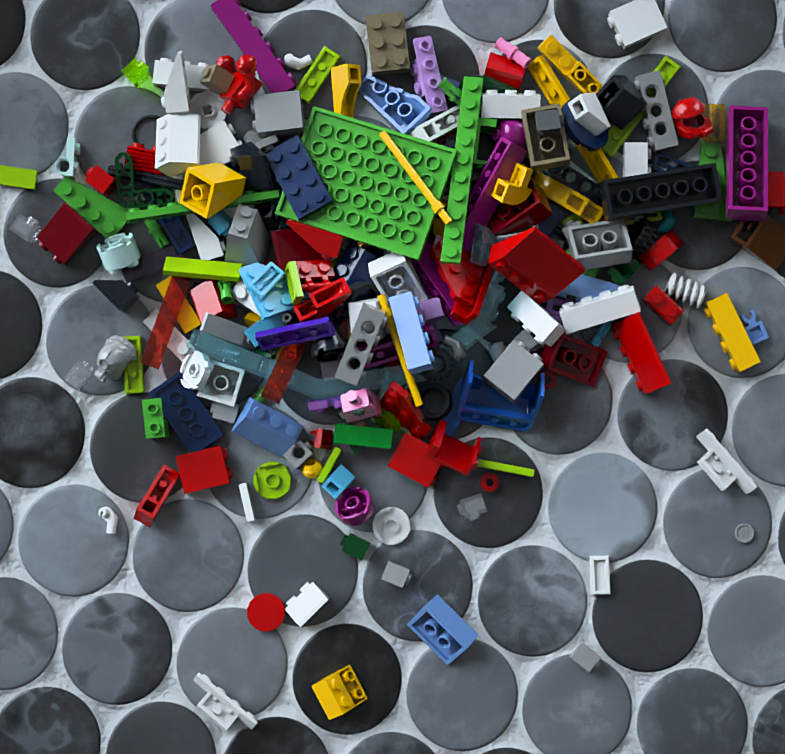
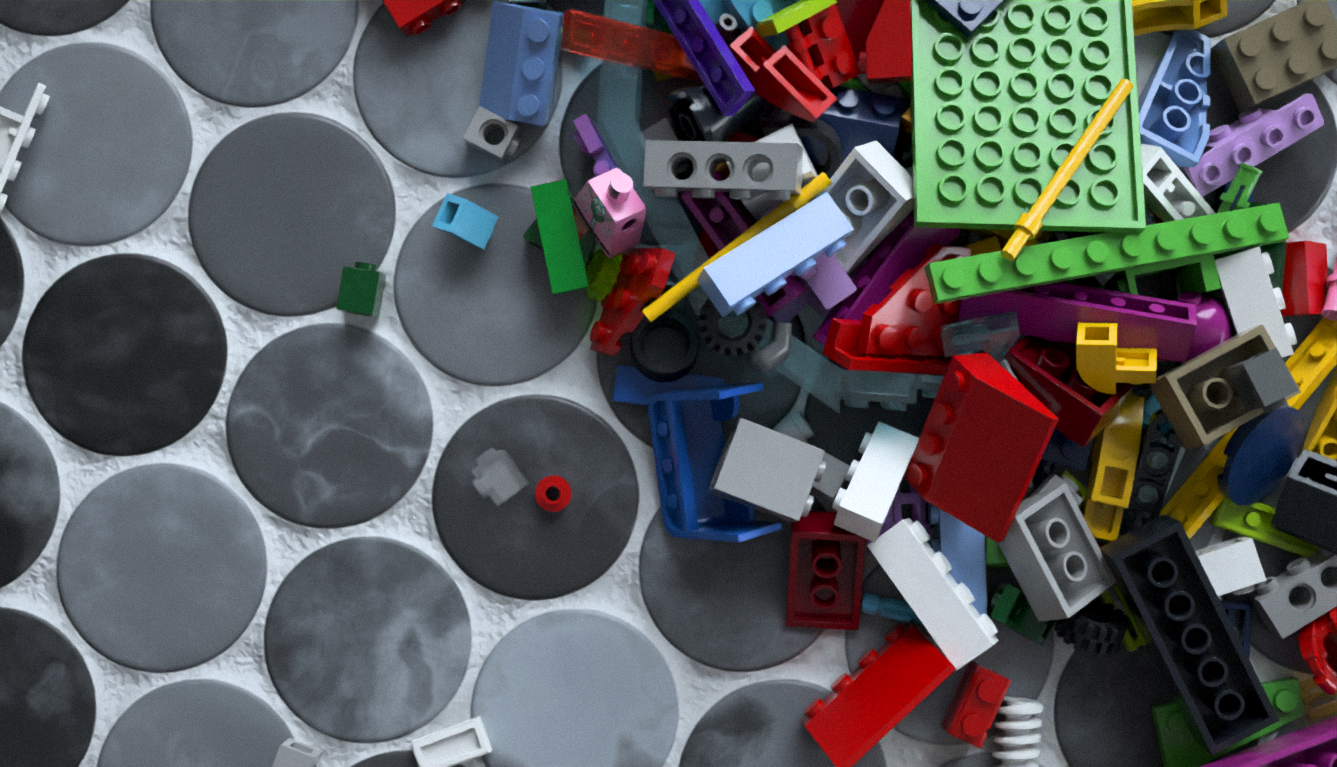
camera: 75 degrees right, 0 degrees up
white tile [239,483,256,522] -> none
red tile [247,593,285,631] -> none
lime tile [253,462,291,499] -> none
white slope [285,581,329,627] -> none
yellow piece [301,459,322,479] -> none
red tile [310,428,333,449] -> none
yellow slope [311,665,368,720] -> none
lime tile [317,446,342,483] -> none
magenta cylinder [334,487,374,526] -> none
white tile [373,507,410,545] -> none
light grey brick [381,560,412,588] -> none
red panel [388,432,444,488] -> none
medium blue slope [407,594,478,665] -> none
red panel [425,419,482,476] -> none
lime tile [477,459,535,477] -> none
red plate [537,370,557,390] -> none
white slope [568,92,611,136] -> none
red brick [638,229,684,271] -> none
teal arm [657,213,675,234] -> none

